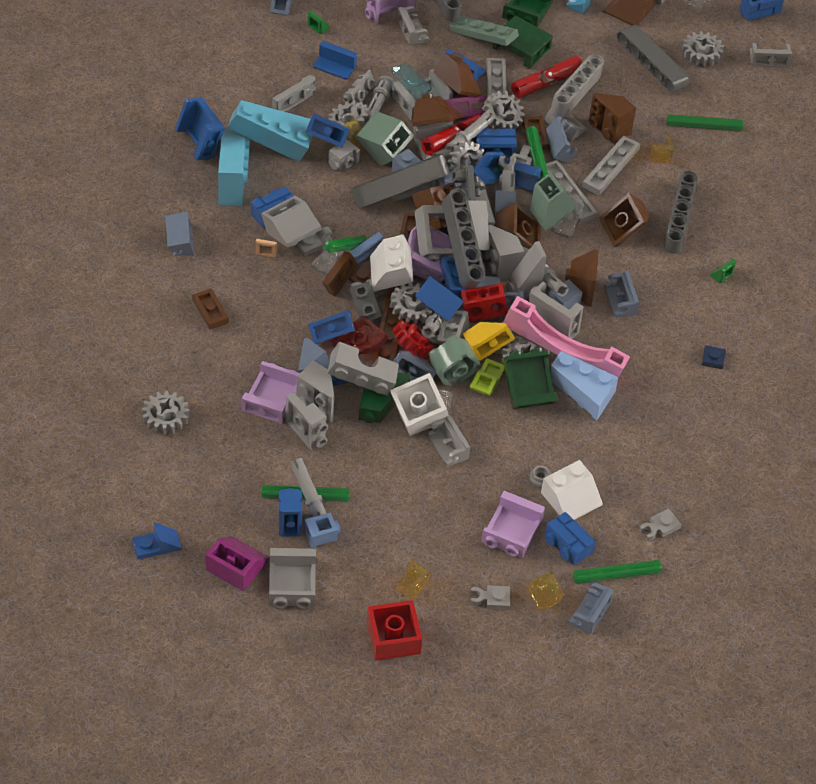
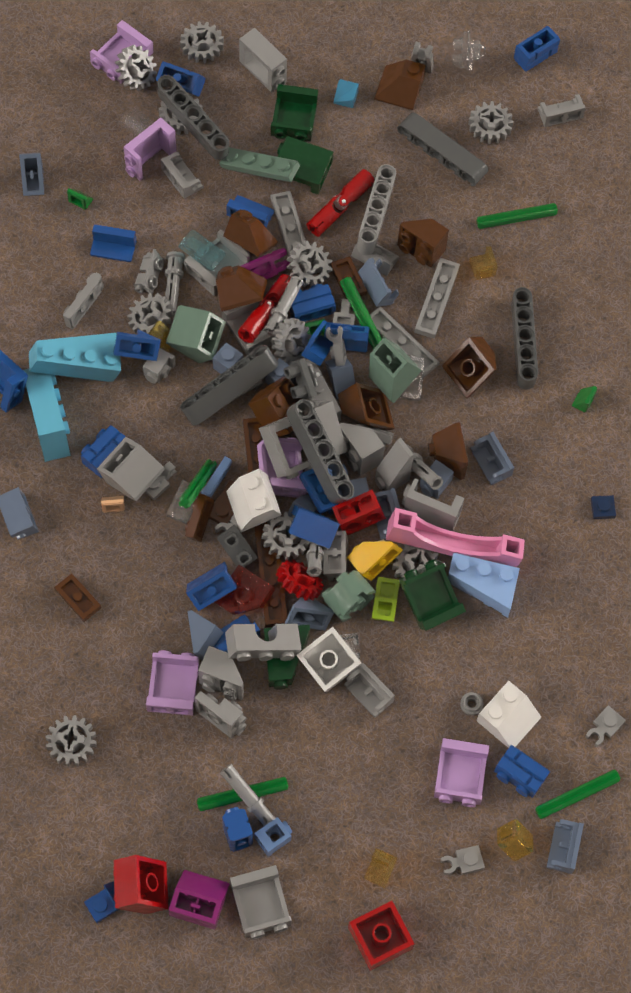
camera: 15 degrees left, 15 degrees up
none -> red brick [113,855,168,914]

